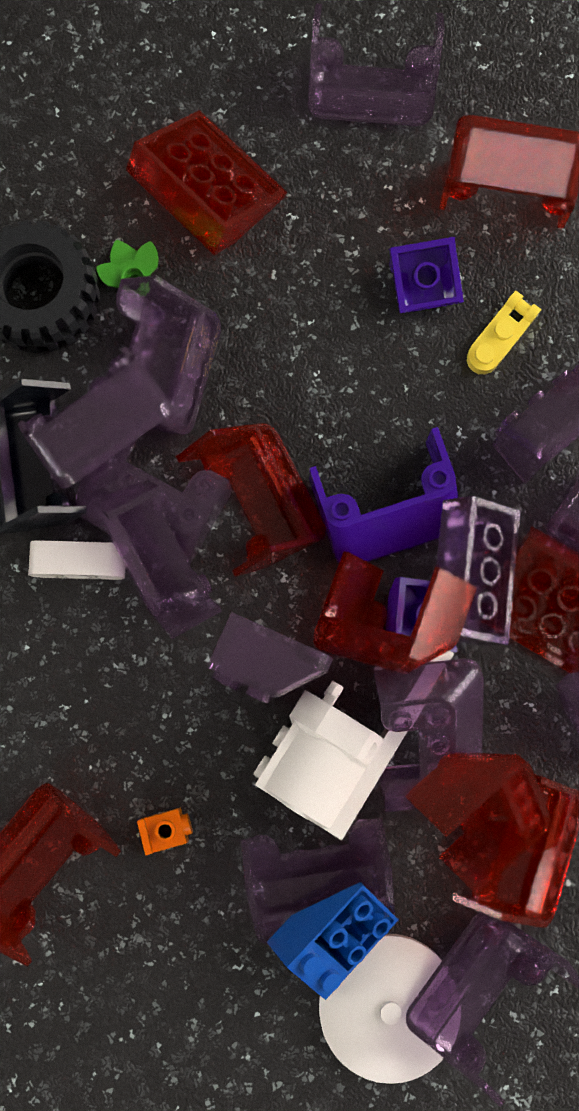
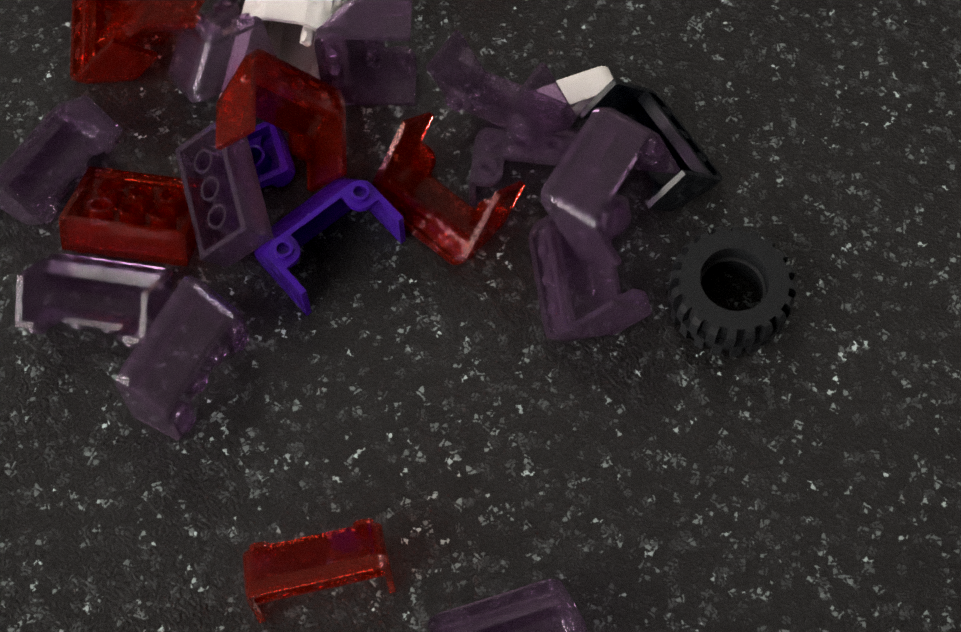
camera: 155 degrees right, 15 degrees down
bright green plate [96,240,159,297] -> none
clear red slope [126,110,287,256] -> none
dark purple slope [389,237,464,314] -> none
light yellow plate [467,291,542,375] -> none

